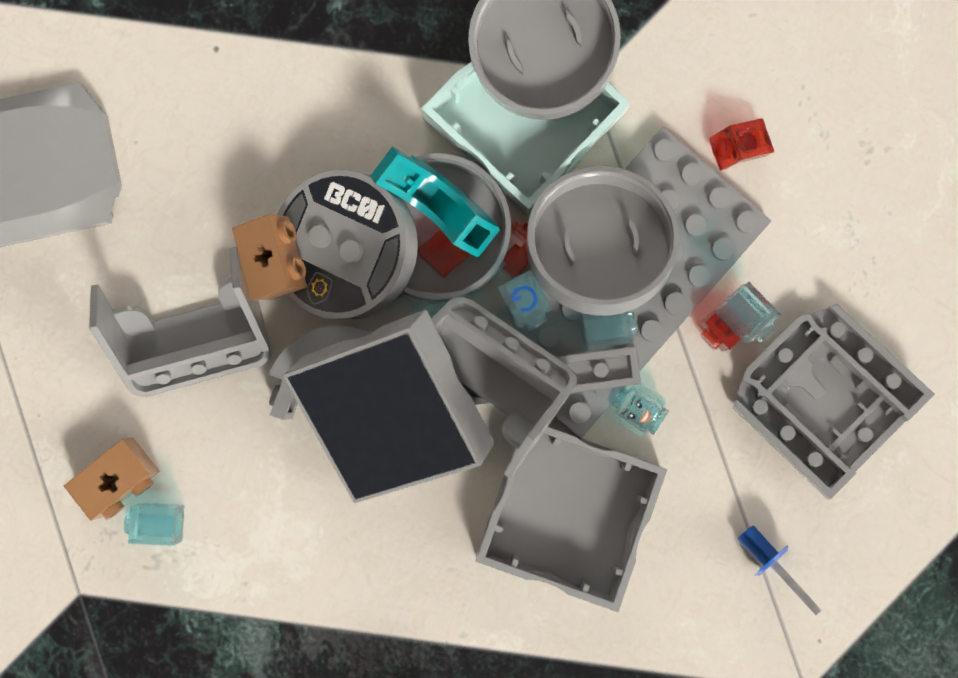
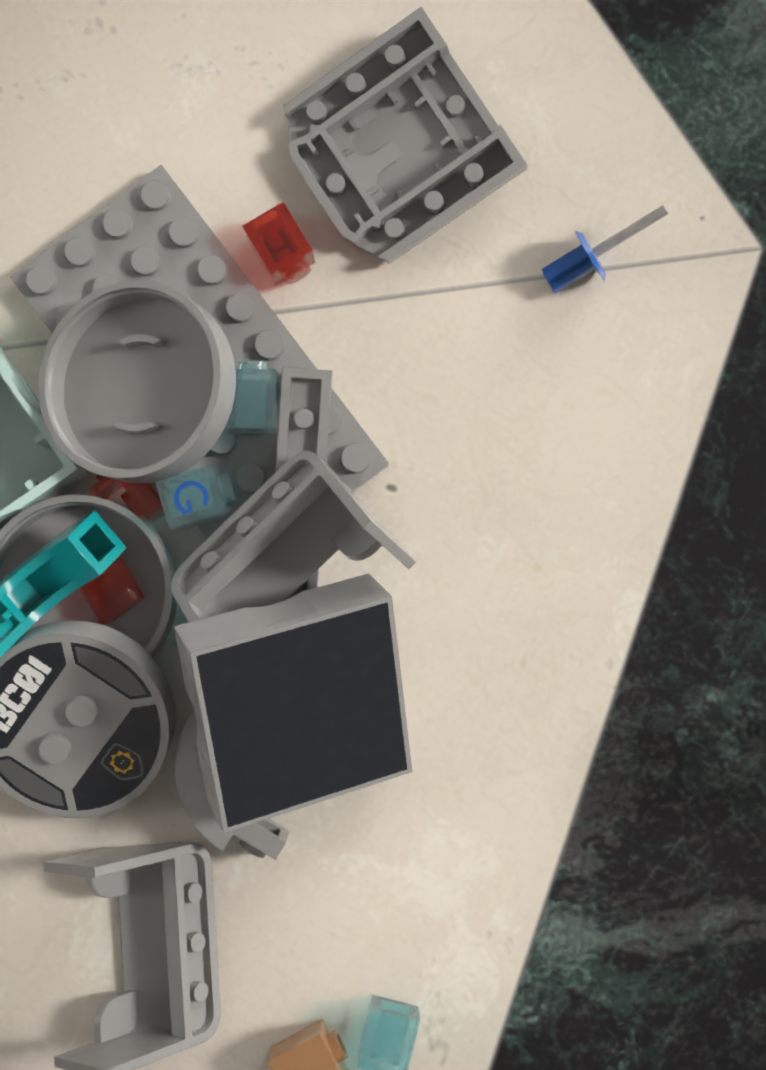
camera: 80 degrees left, 0 degrees up
medium nougat brick [232,214,307,300] -> none
light grey tile [476,427,667,612] -> none
clear light blue head [612,383,669,437] -> none
clear red bracket [709,118,775,171] -> none
clear light blue brick [714,282,781,343] -> none

